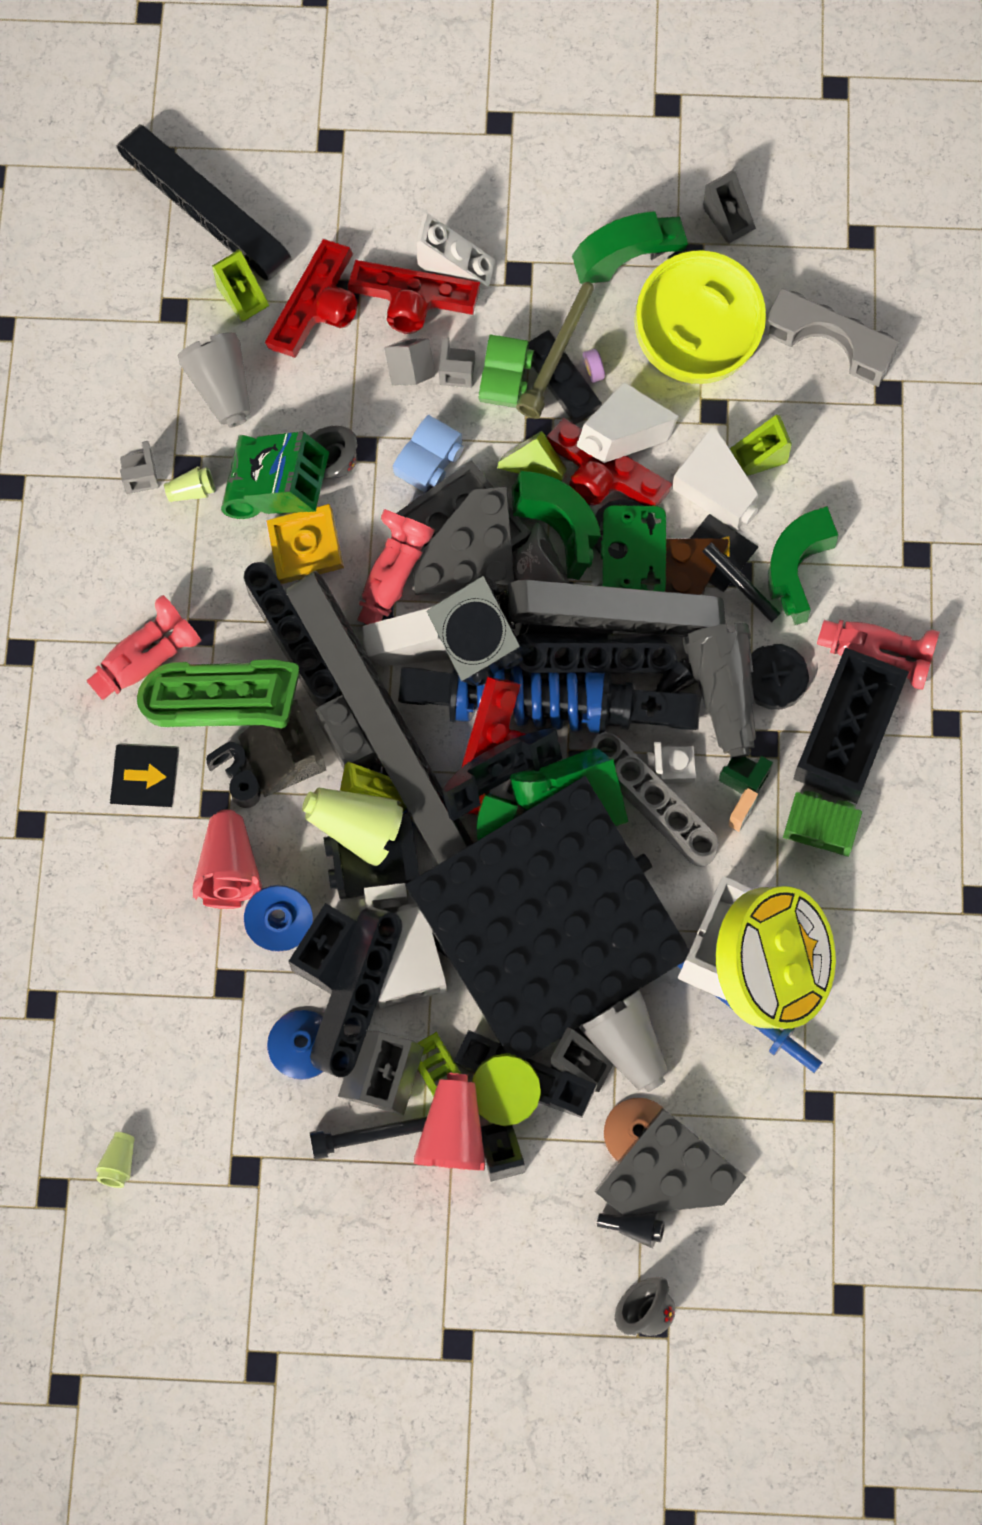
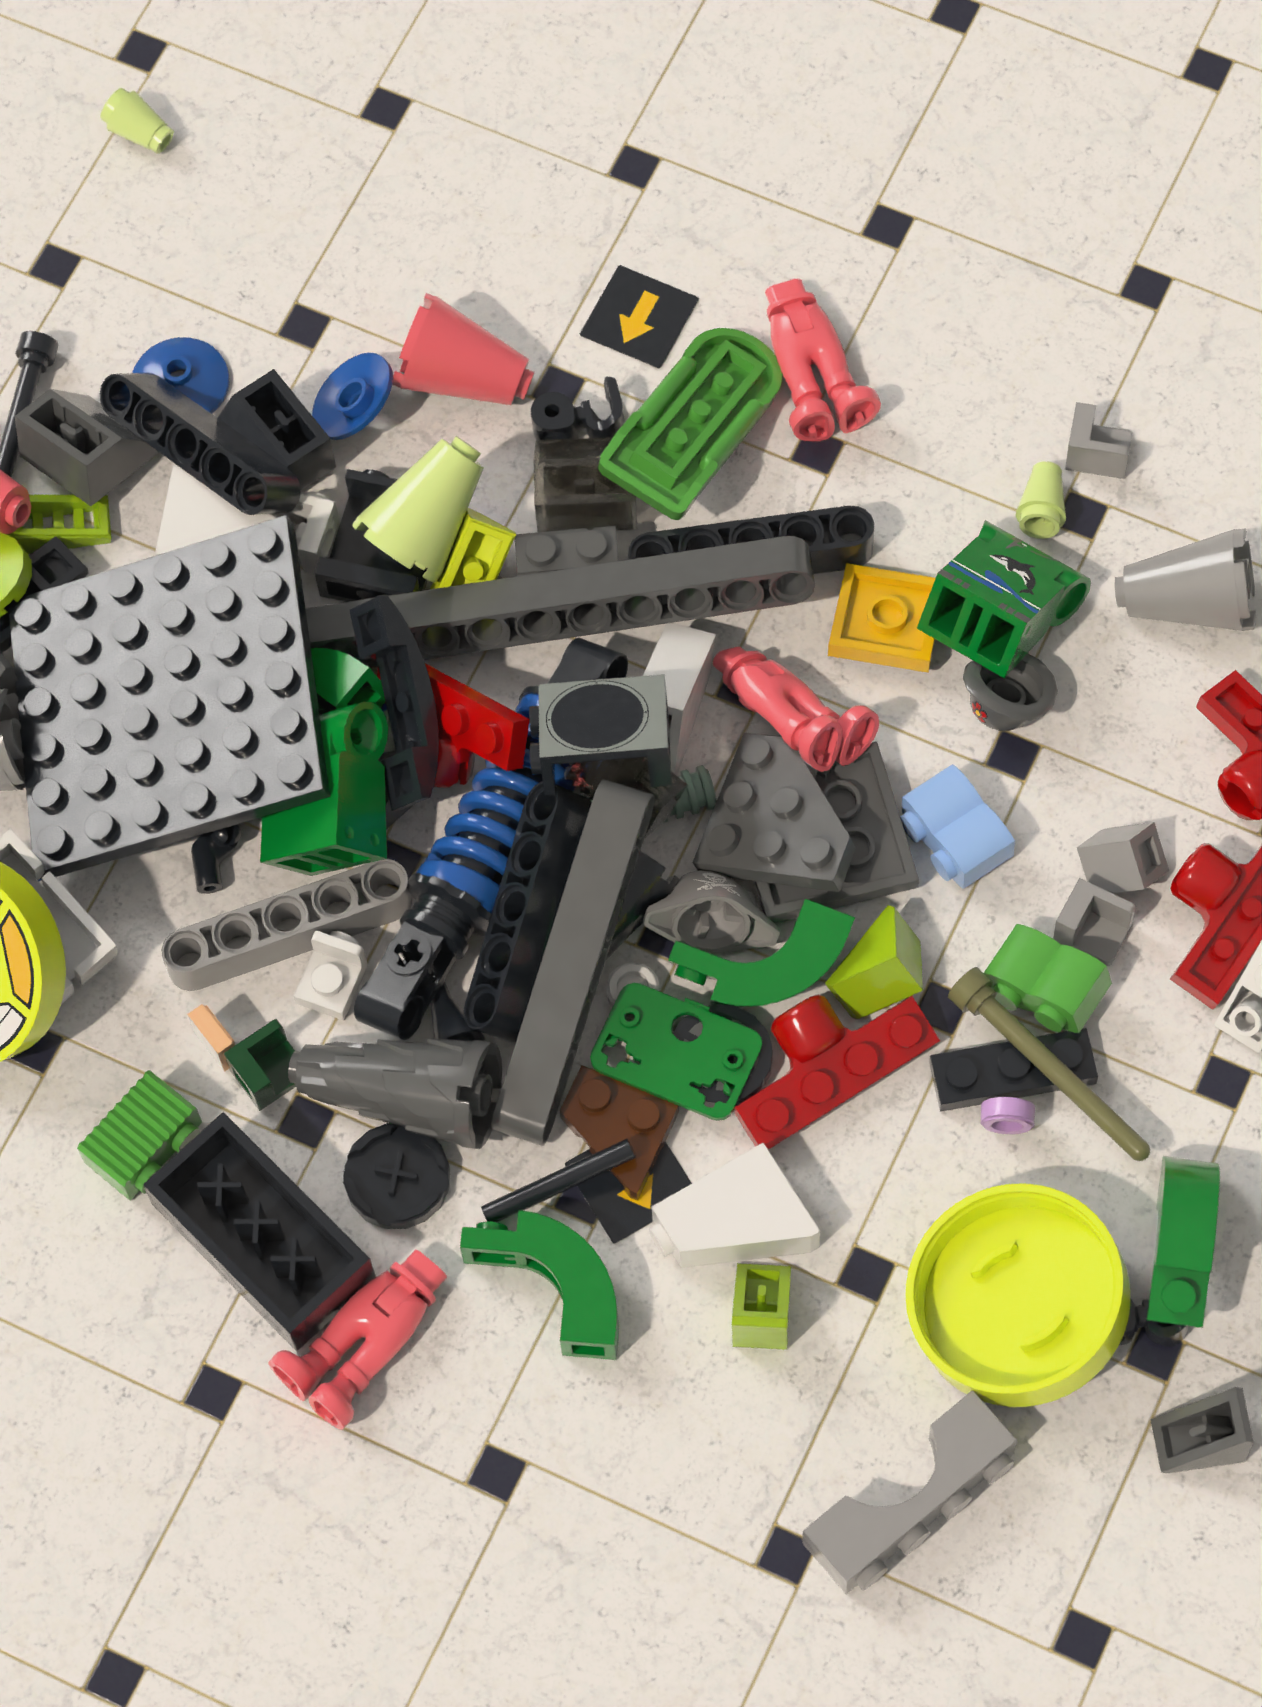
camera: 115 degrees right, 5 degrees down
white slope [577,383,678,463] -> none

